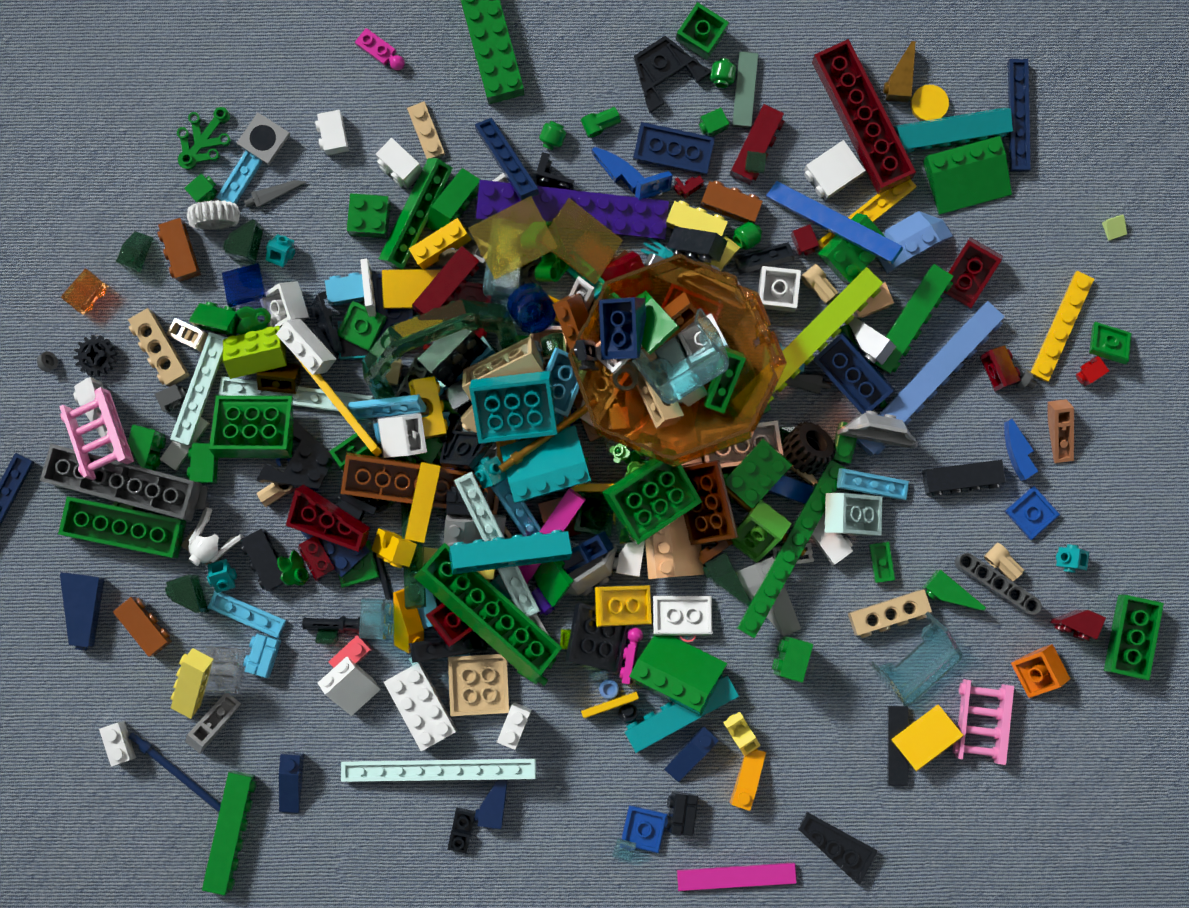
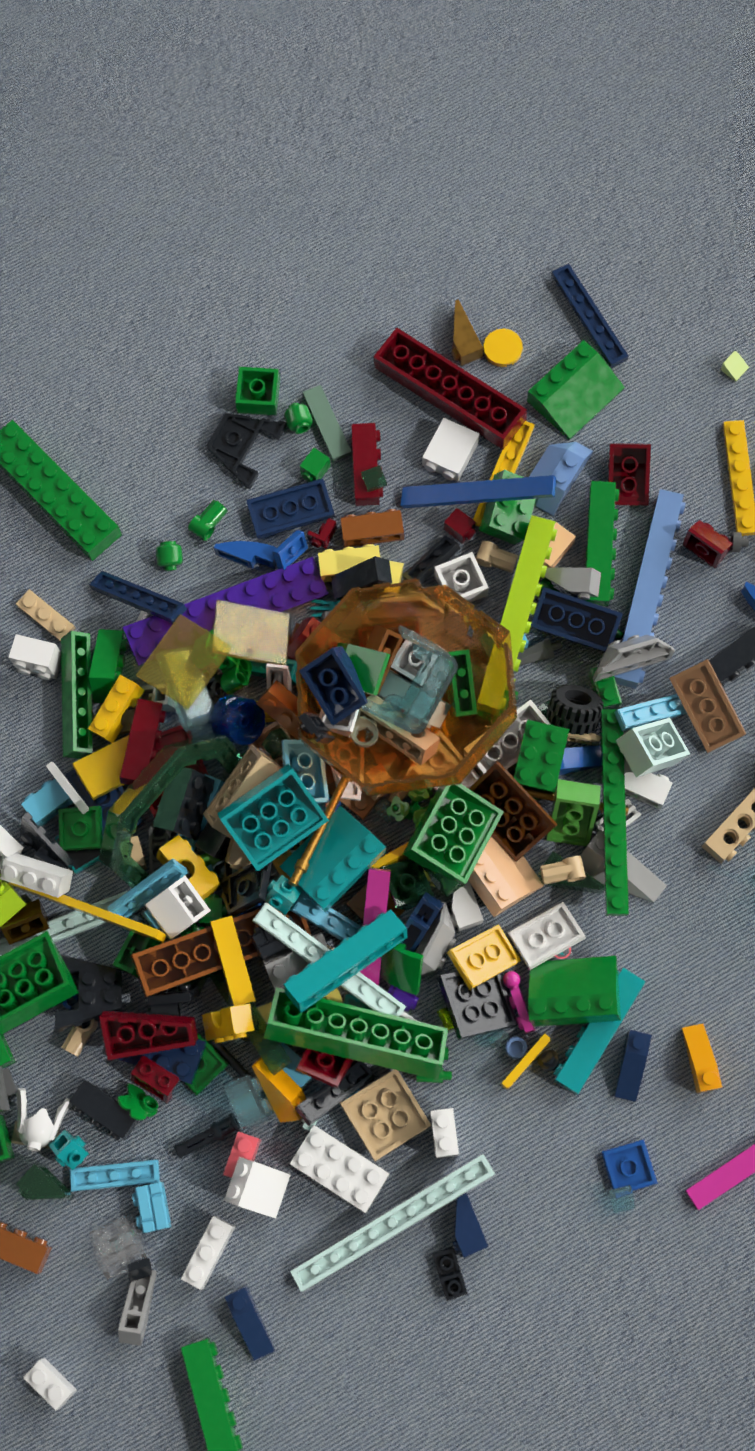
camera: 25 degrees left, 10 degrees down
dark blue bar [128,732,221,812] -> none
light yellow brick [170,648,214,719] -> none
clear green slope [315,630,338,644] -> none
green brick [346,193,391,239] -> none
black bracket [536,152,574,190] -> none
black brick [664,791,698,836] -> none
reddish brown plate [698,539,734,564] -> none
light yellow brick [723,712,761,756] -> none
green head [733,222,762,250] -> none
green brick [771,636,813,683] -> none
green plate [869,542,895,583] -> none
teal brick [894,107,1013,152] -> none
none -> black tile [127,1258,152,1283]
none -> white brick [181,1216,235,1290]
none -> tan piece [540,856,586,885]
none -> medium nougat plate [669,659,746,753]

